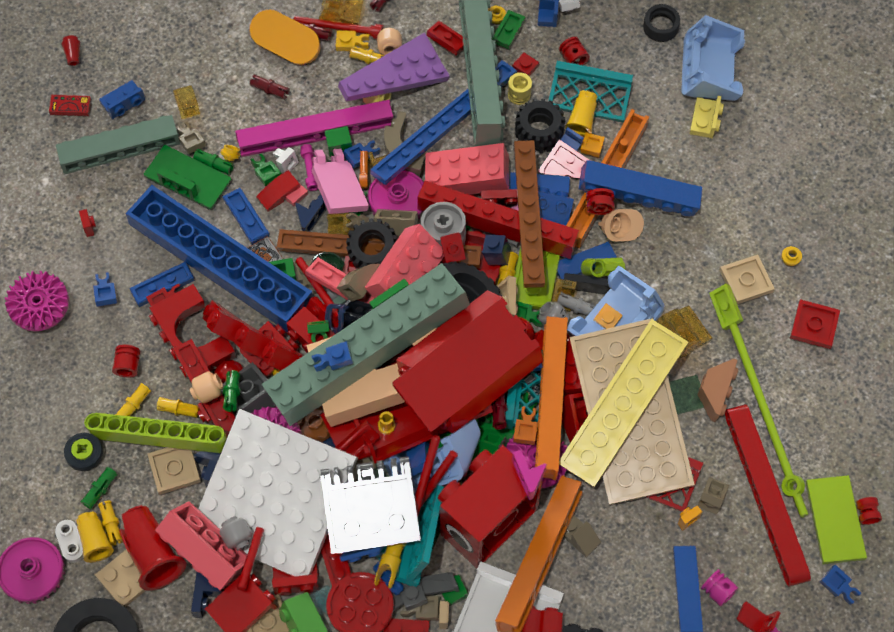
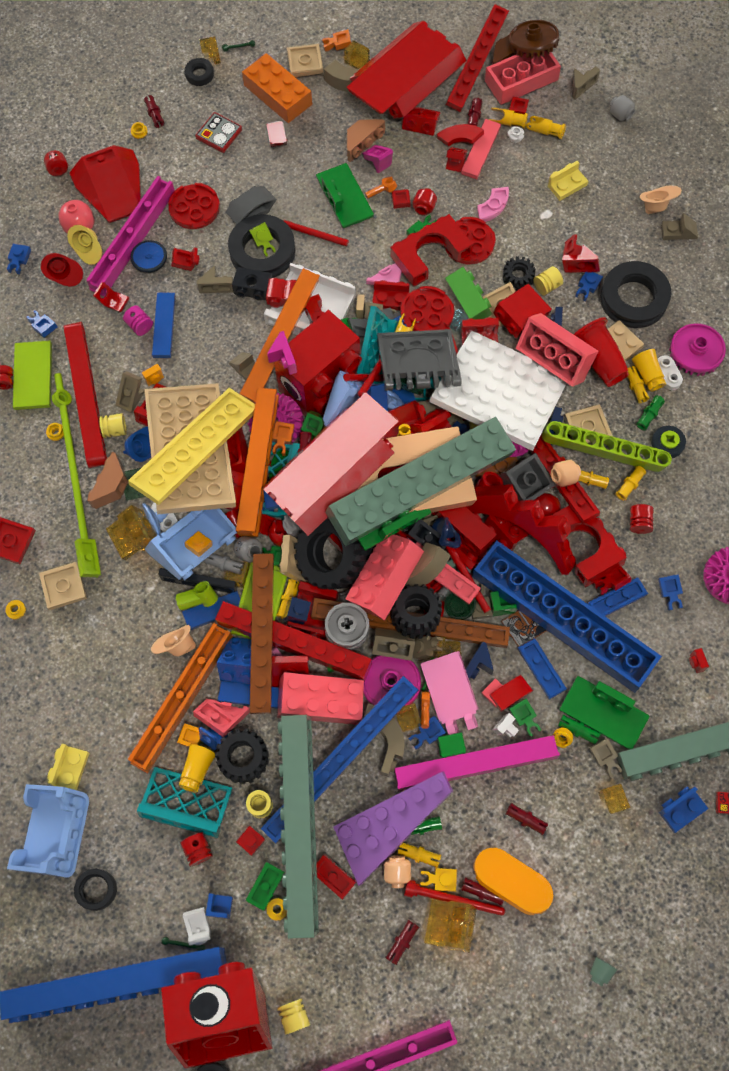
camera: 175 degrees left, 5 degrees up
light grey head [220,516,252,551] -> none
green pin [223,370,240,412] -> none
red bar [237,527,264,591] -> none
dark pink bar [300,144,319,191] -> none
green tile [307,320,329,343] -> none
blue plate [312,341,353,372] -> none
red bracket [440,232,466,263] -> none
blue brick [579,160,702,216] -> none
red wheel [586,188,615,215] -> none
none -> yellow plate [46,423,64,441]
none -> light yellow piece [100,413,127,438]
none -> blue piece [123,426,151,462]
none -> red leg [304,294,324,323]

